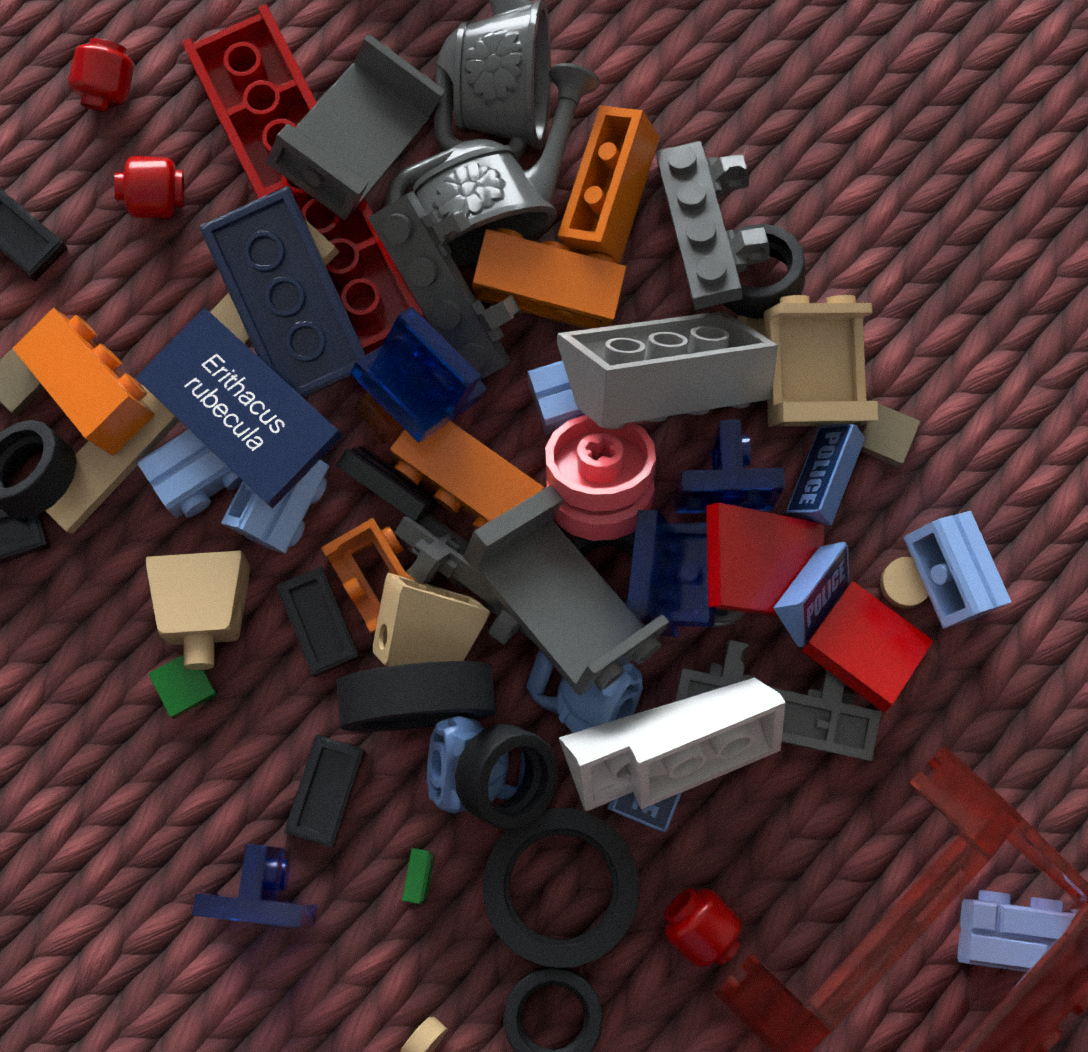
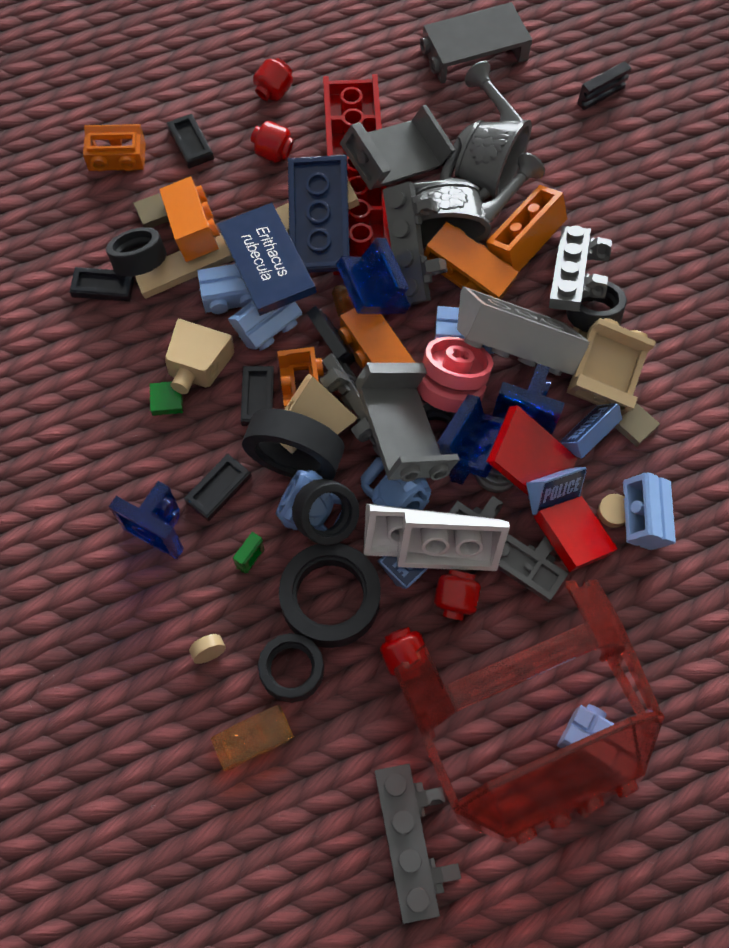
camera: 20 degrees right, 10 degrees down
none -> red head [434,569,481,621]

